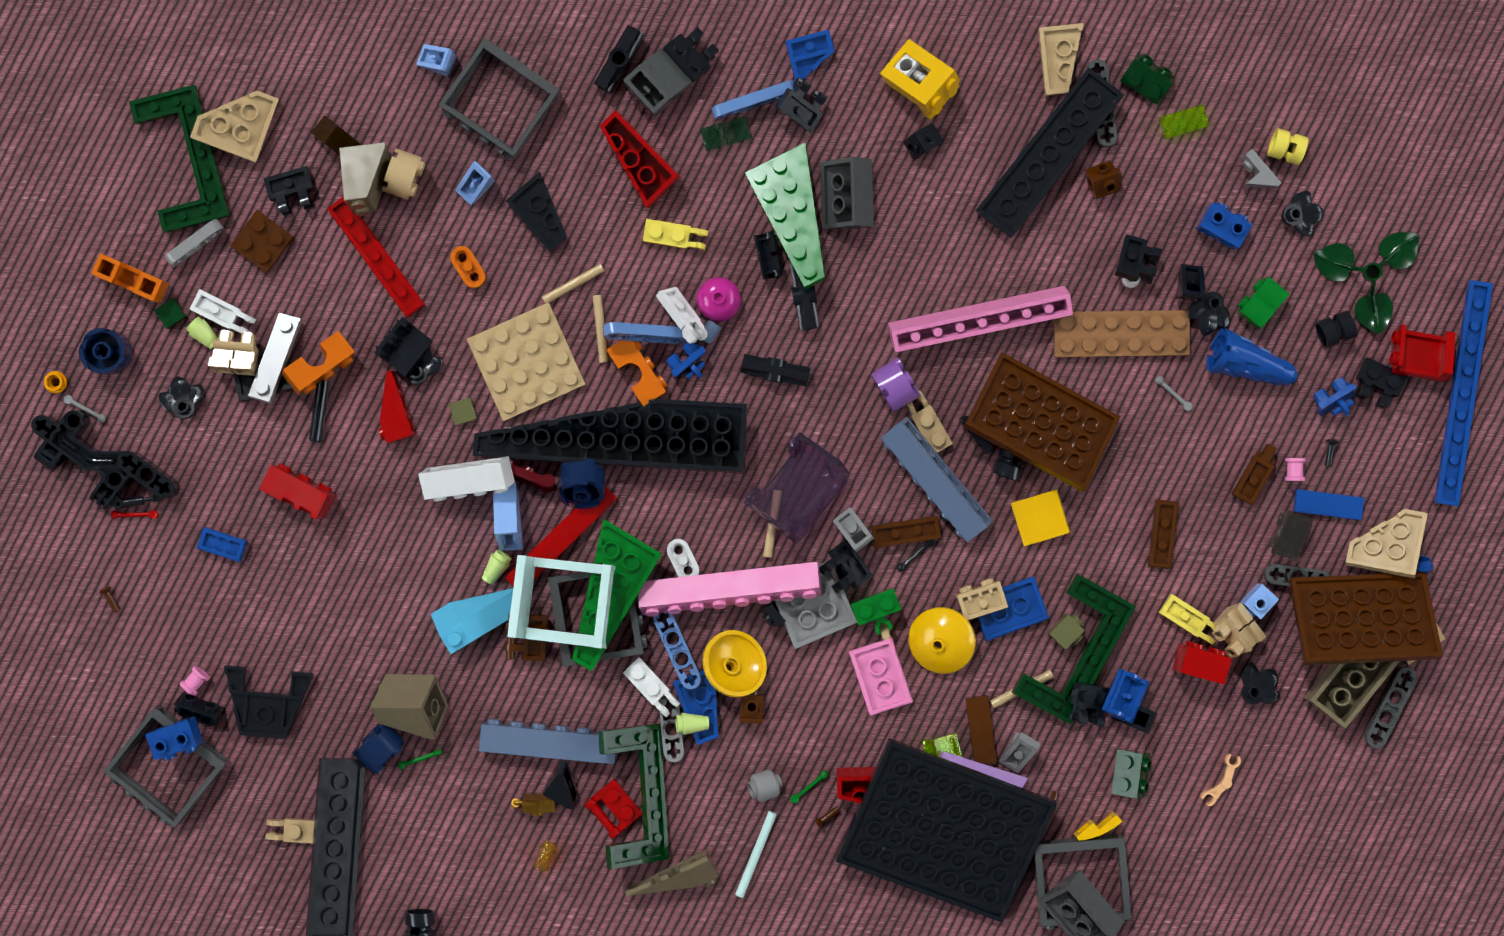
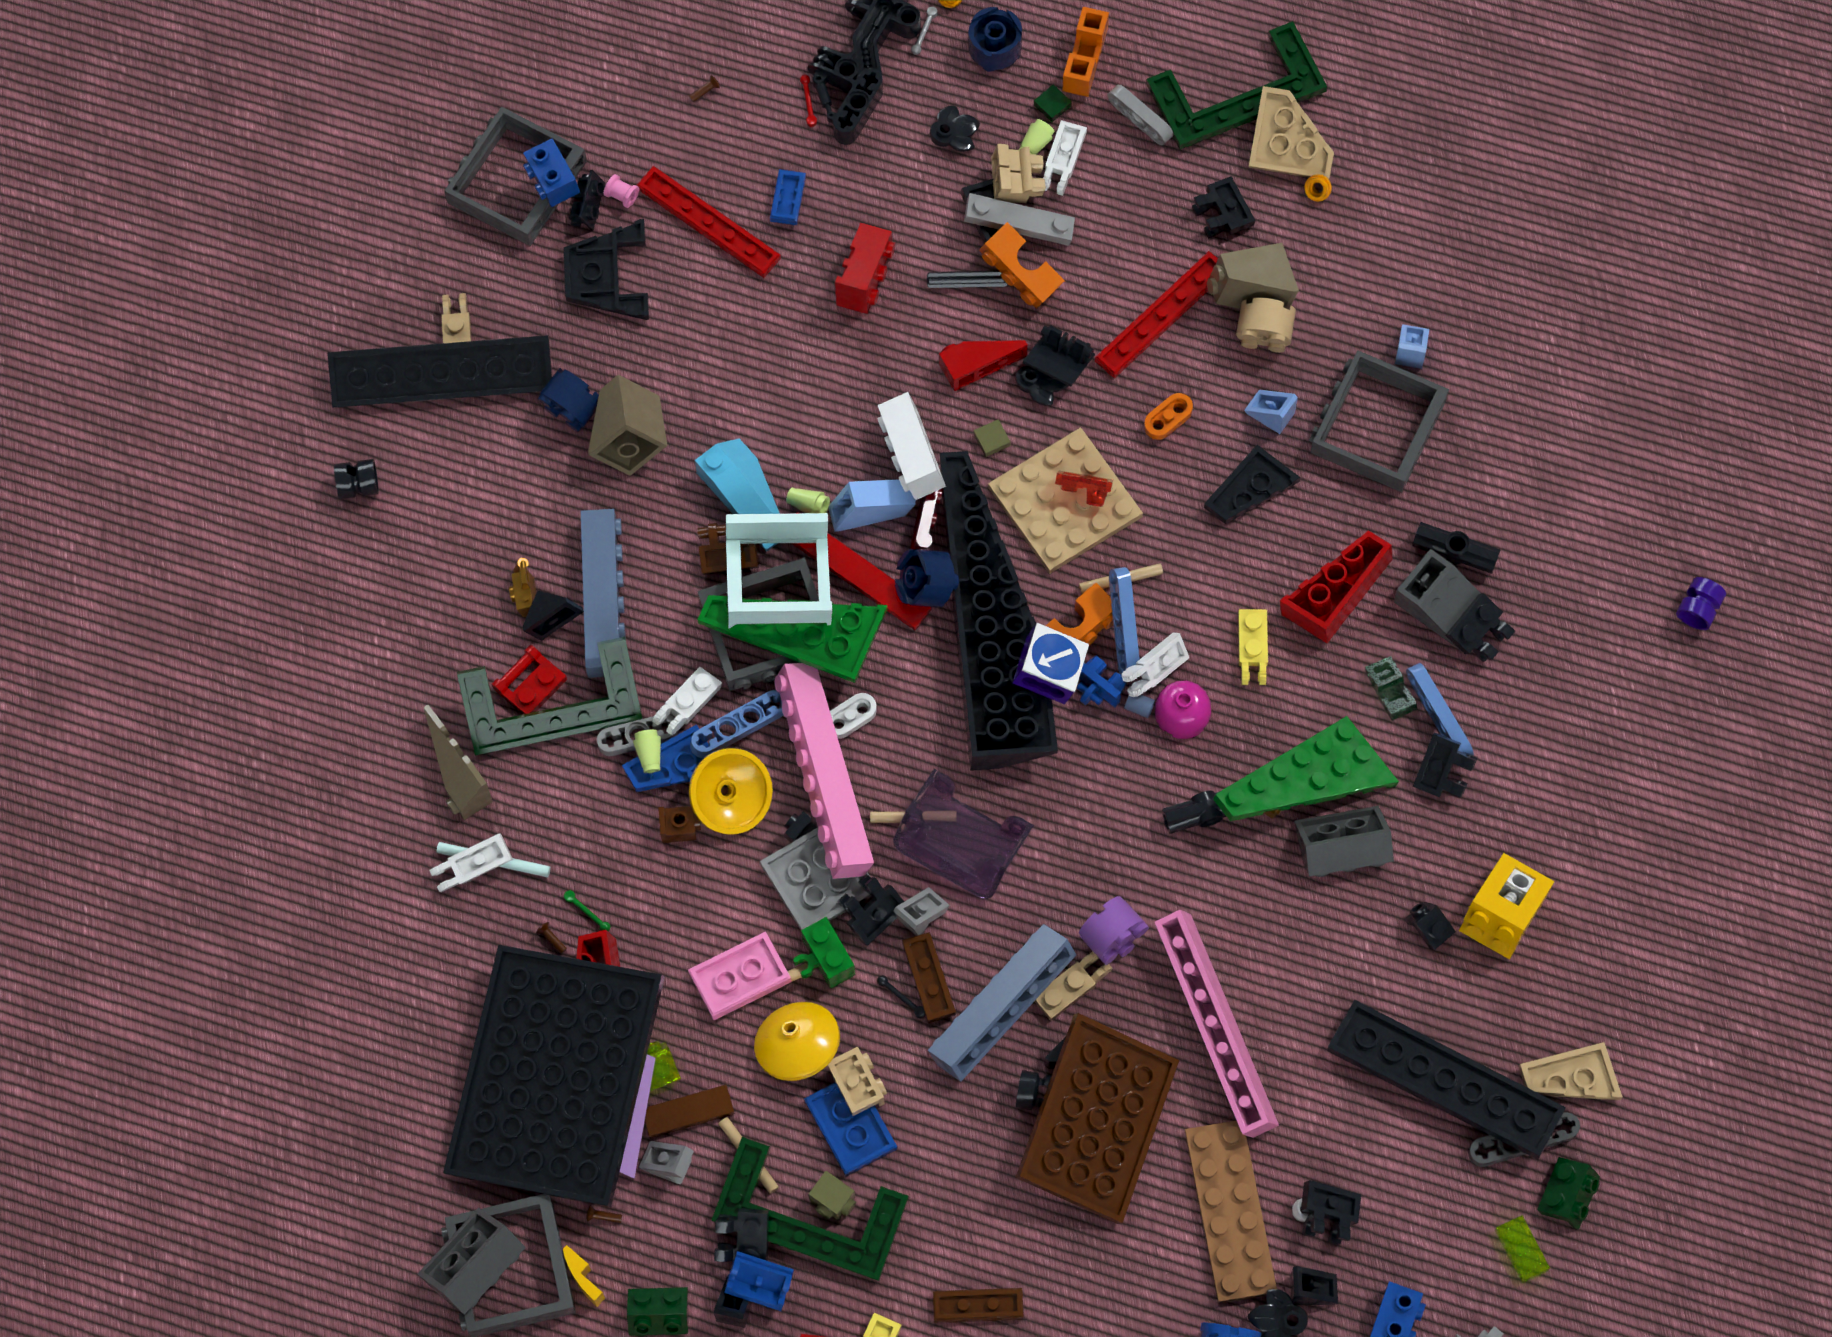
camera: 85 degrees right, 20 degrees down
reddish brown plate [230,210,295,273] -> none
dark brown slope [311,115,360,156] -> none
green hinge [398,749,443,770] -> none
clear yellow pin [534,840,557,871] -> none
tan bar [542,263,605,303] -> none
black piece [740,354,810,387] -> none
light grey head [747,769,782,802] -> none
black hinge [753,231,784,280] -> none
blue wing [785,29,834,81] -> none
yellow slope [1011,489,1070,546] -> none
reddish brown brick [1085,160,1123,199] -> none
light grey hinge [1155,376,1192,411] -> none
none -> white hinge [429,833,513,892]
none -> red tile [637,166,781,278]
none -> piece [1013,623,1089,705]
none -> clear red hinge [1055,471,1114,507]
none -> light orange plate [1304,174,1332,202]

